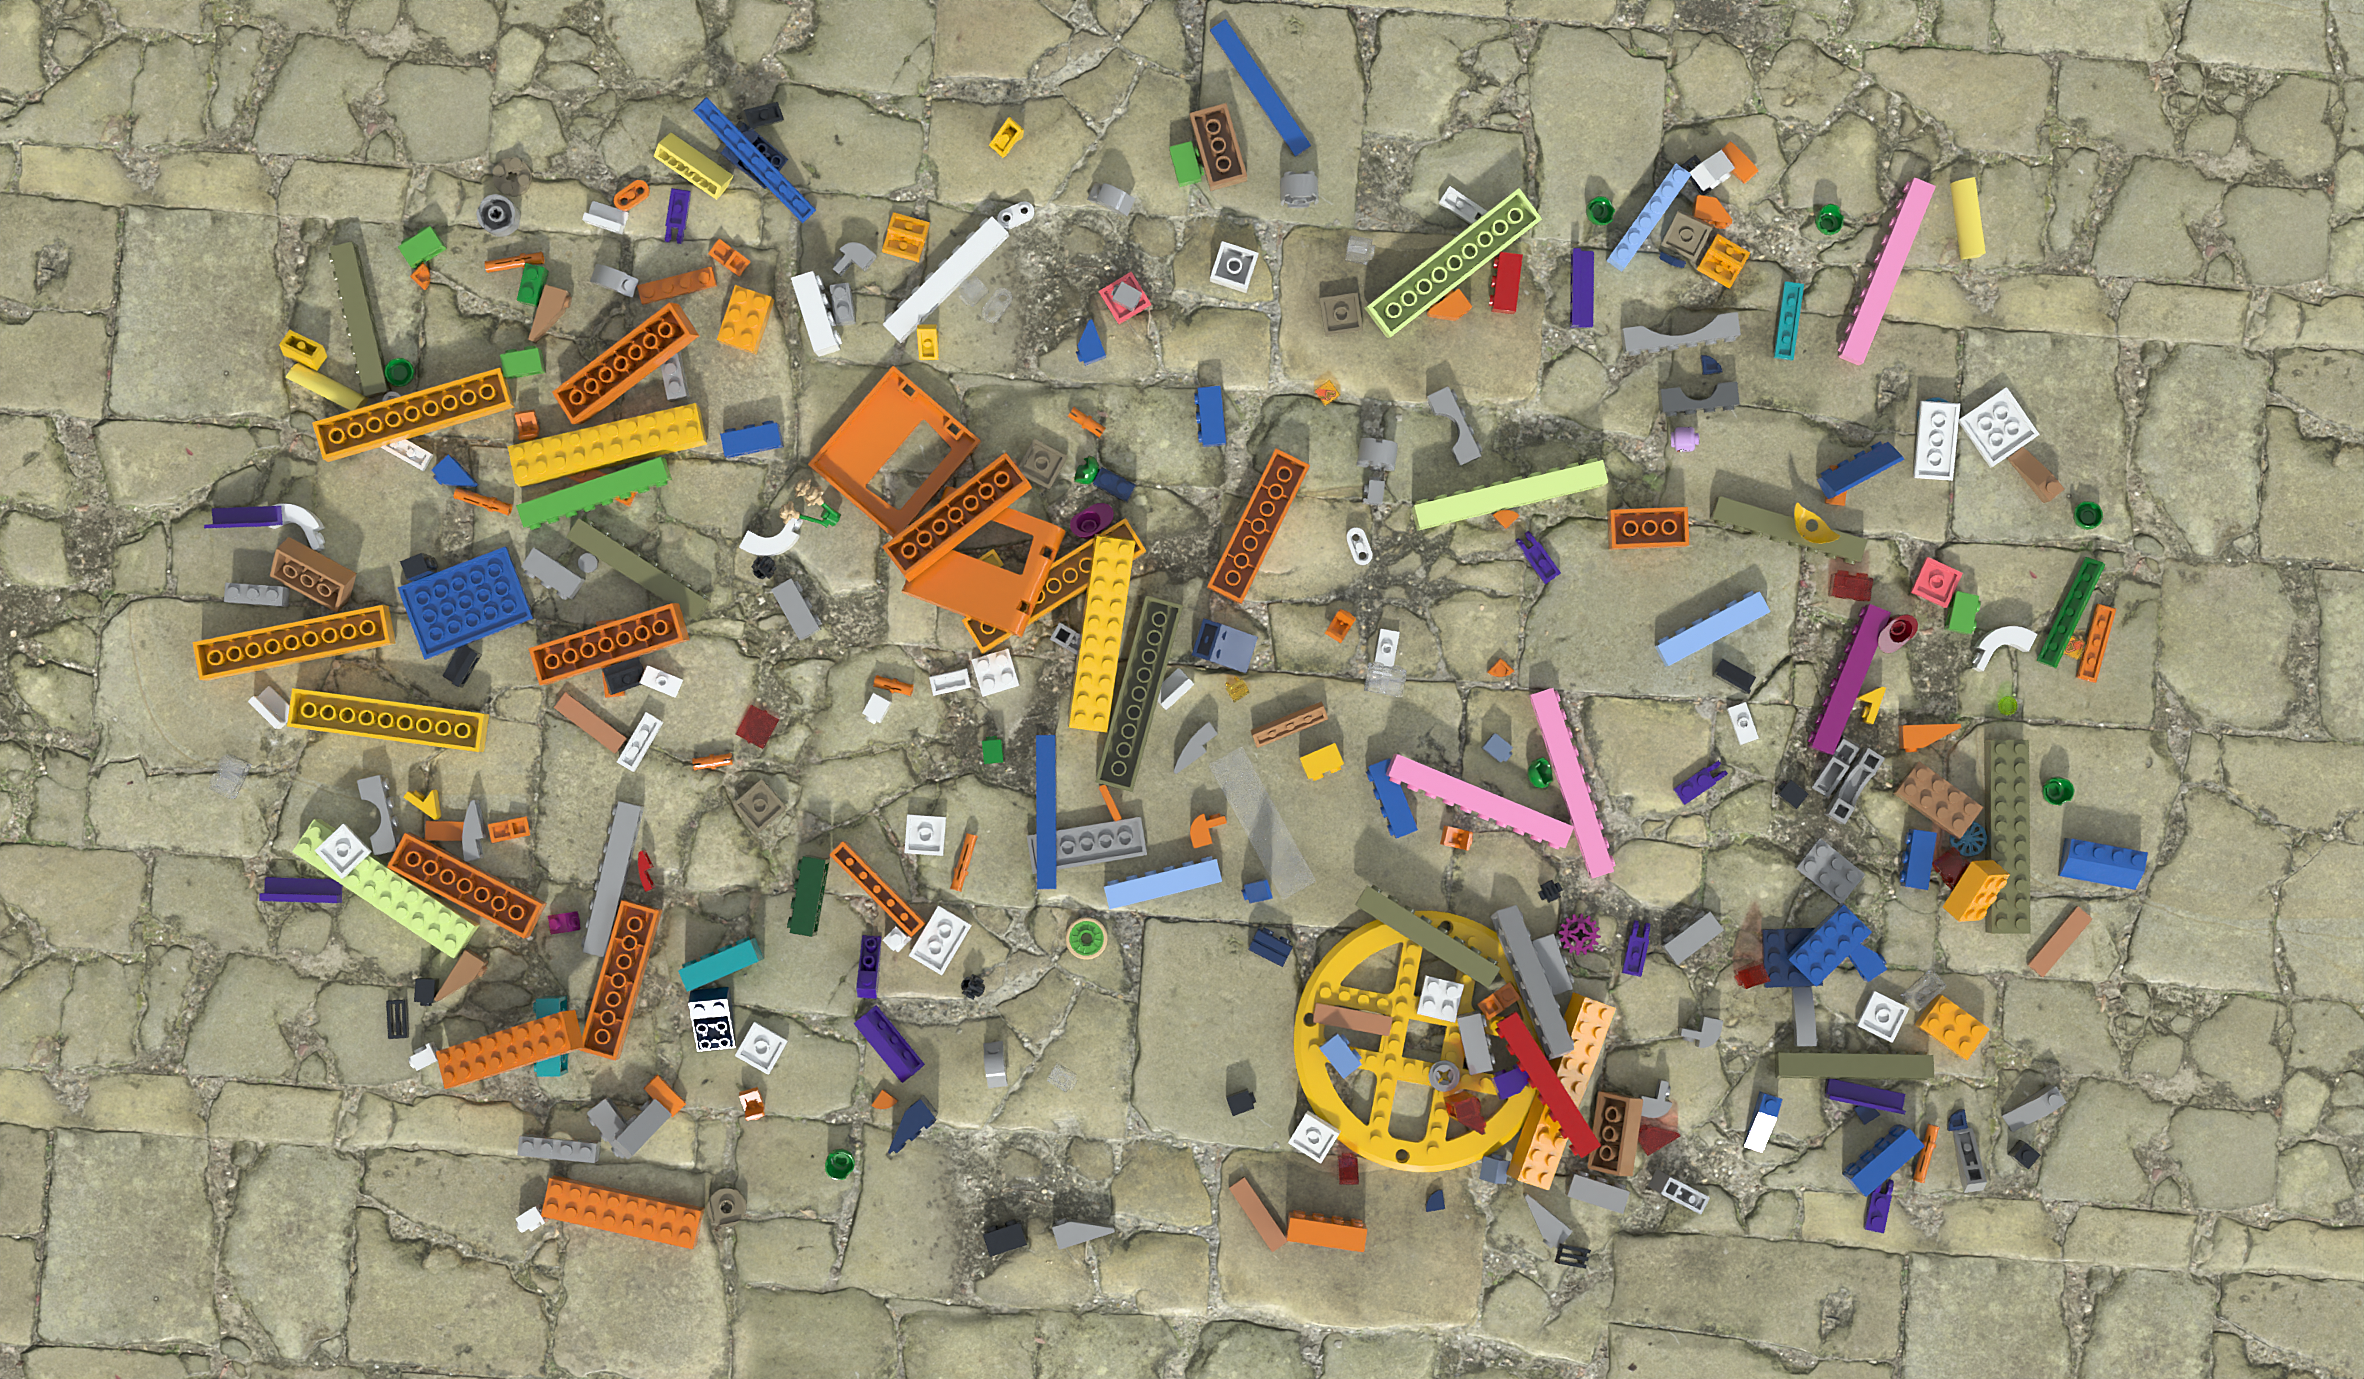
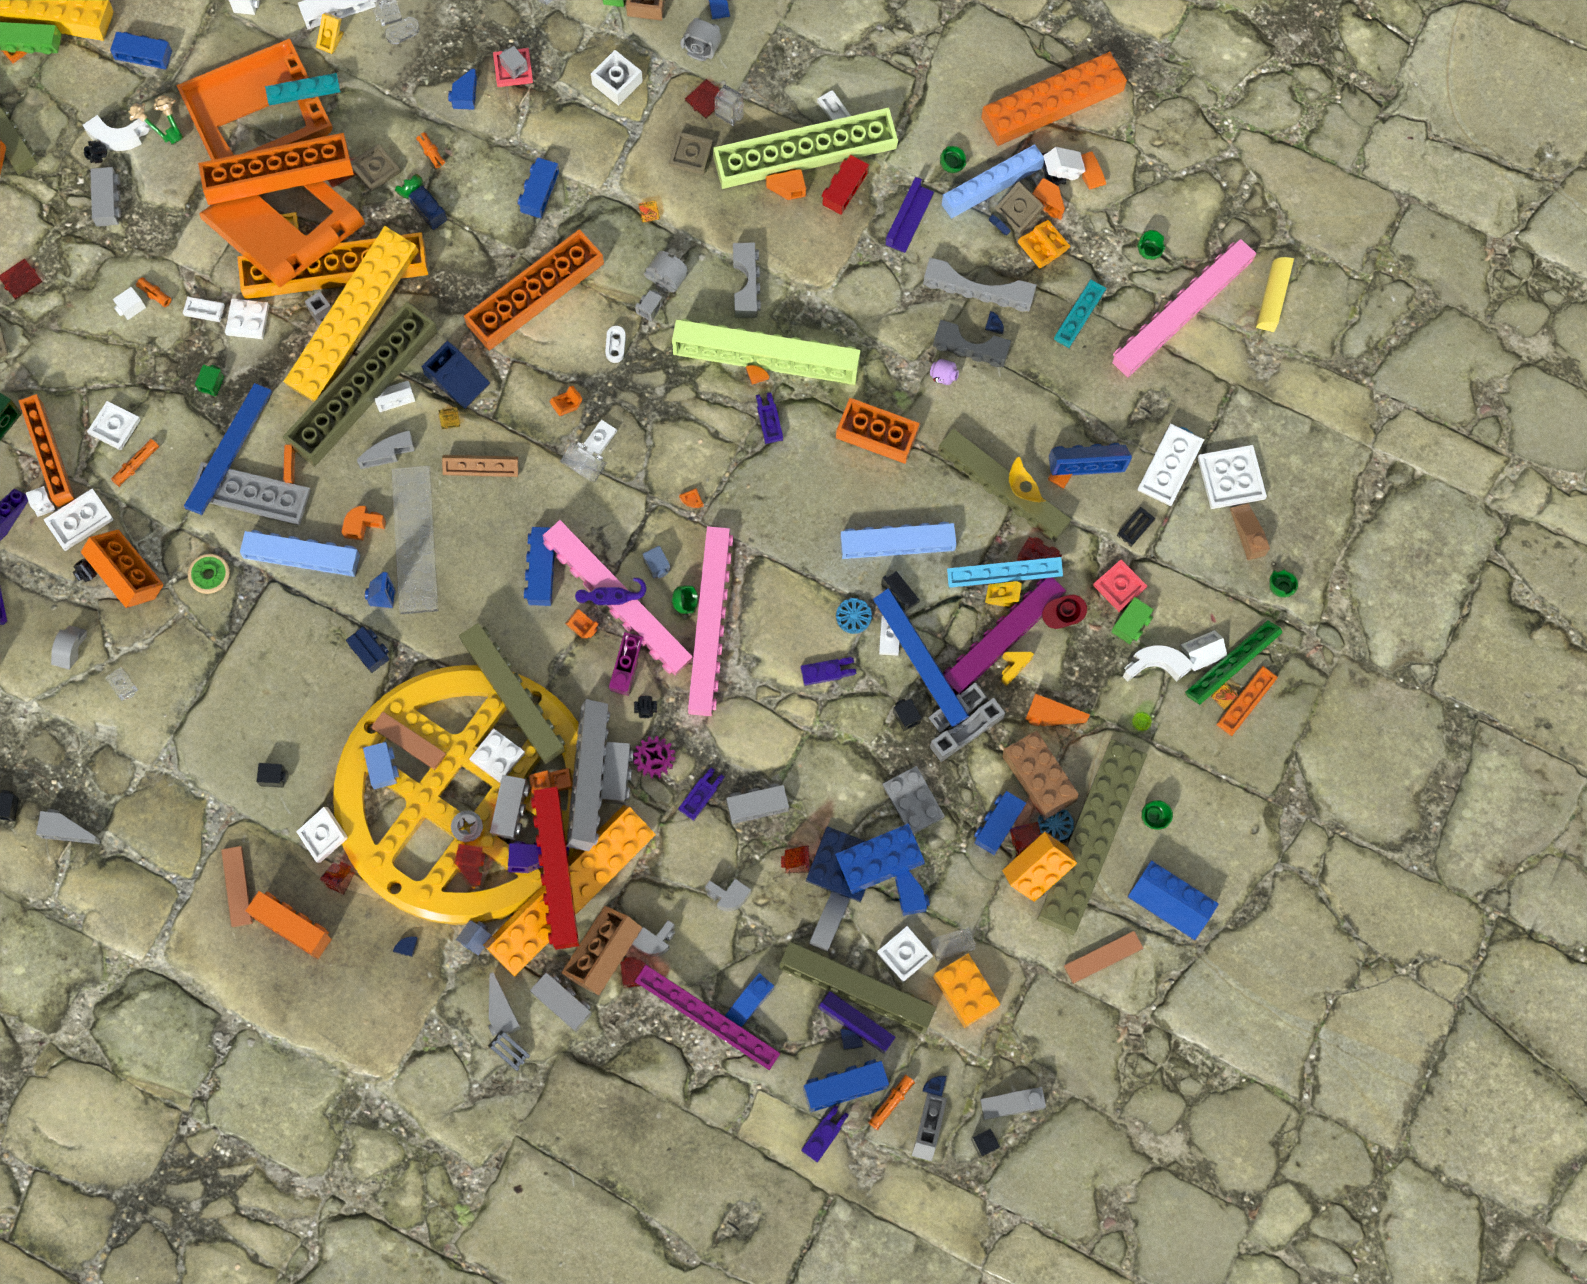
camera: 20 degrees right, 15 degrees down
magenta piece [1070,503,1114,540] -> none
yellow brick [1299,743,1344,781] -> none
light grey slope [1648,1169,1710,1214] -> none
none -> orange brick [81,529,164,608]
none -> teal plate [265,73,341,106]
none -> dark purple piece [575,578,647,605]
none -> magenta slope [609,632,643,696]
none -> magenta plate [635,965,780,1070]
none -> clear red piece [685,79,728,119]
none -> dark azure wheel [836,598,872,634]
none -> blue tile [873,588,969,727]
none -> medium azure plate [947,557,1063,588]
none -> orange brick [981,52,1127,146]
none -> yellow slope [985,581,1022,608]
none -> black tile [1117,507,1156,547]
none -> white panel [1181,630,1227,671]

